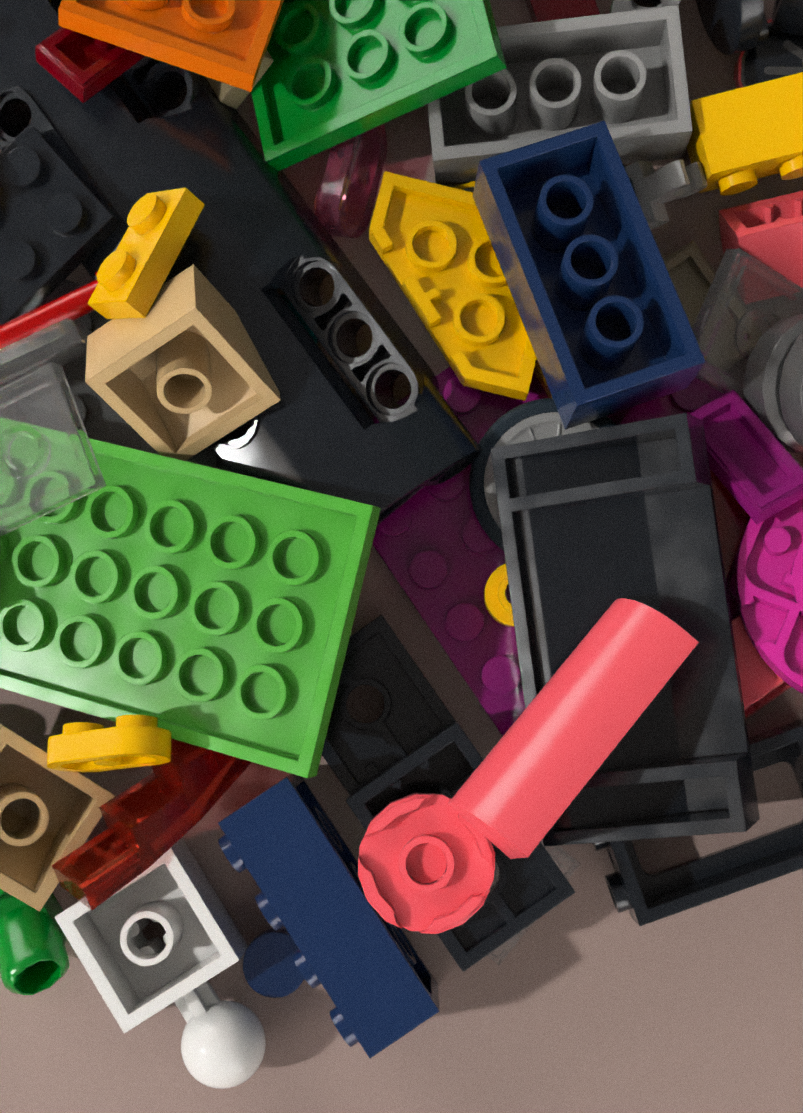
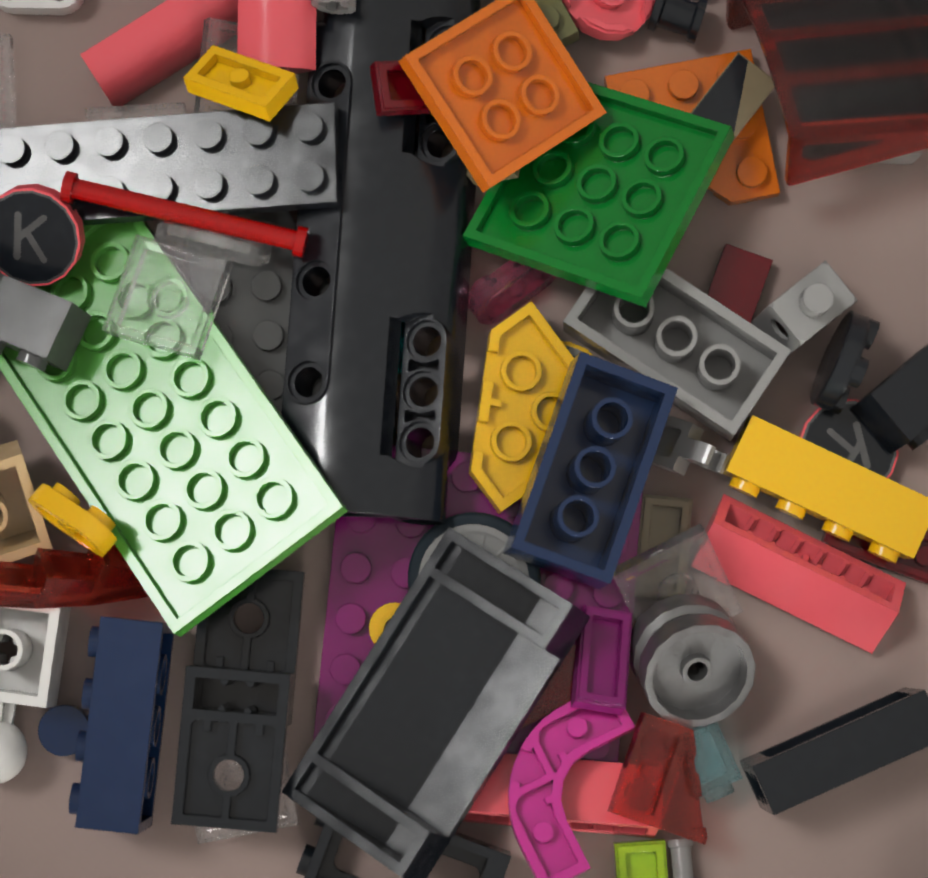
camera: 30 degrees right, 0 degrees up
tan slope [85,264,281,461] -> none
yellow plate [87,188,205,319] -> none
coral tile [358,793,495,934] -> none
coral brick [448,598,699,859] -> none

